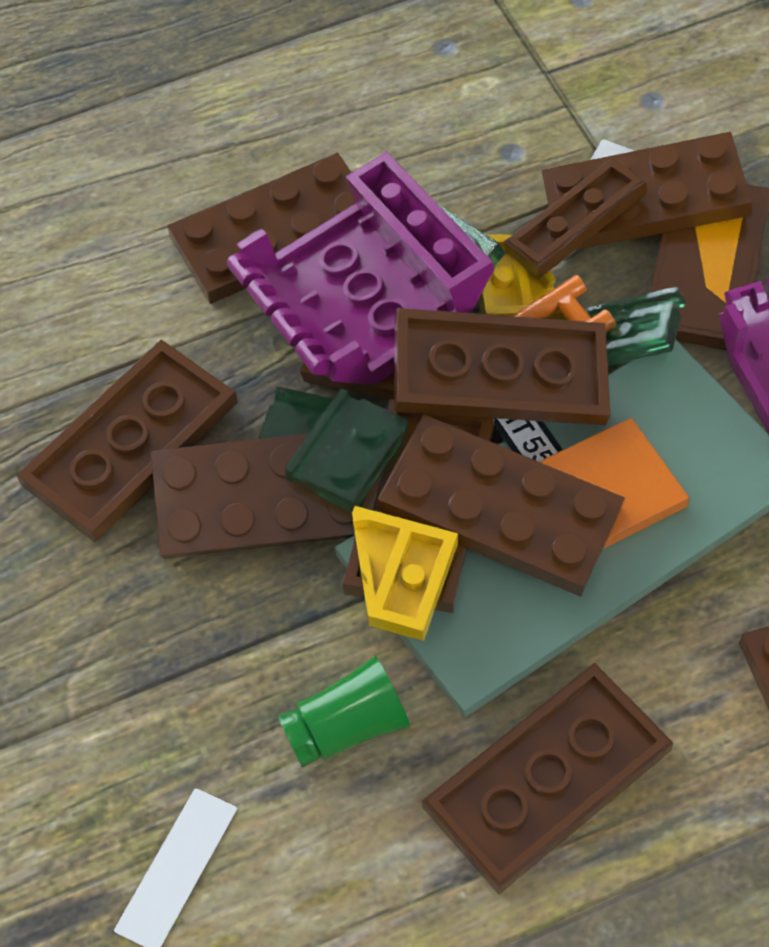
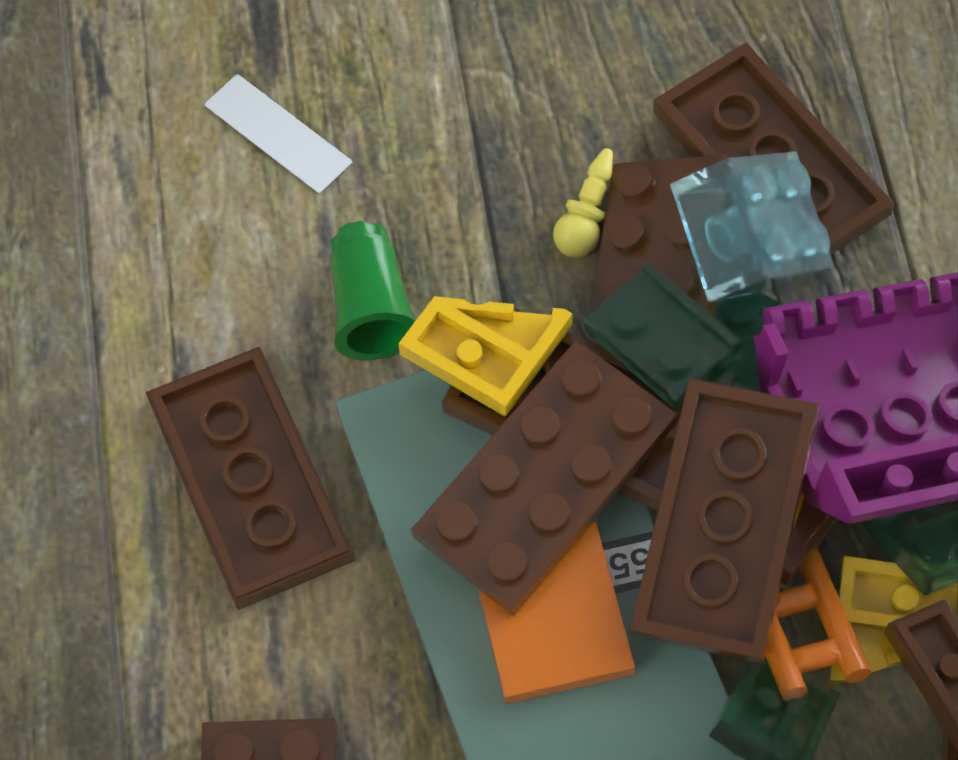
camera: 105 degrees right, 5 degrees up
none -> light yellow bar [553,148,613,258]
none -> clear light blue brick [670,151,834,302]

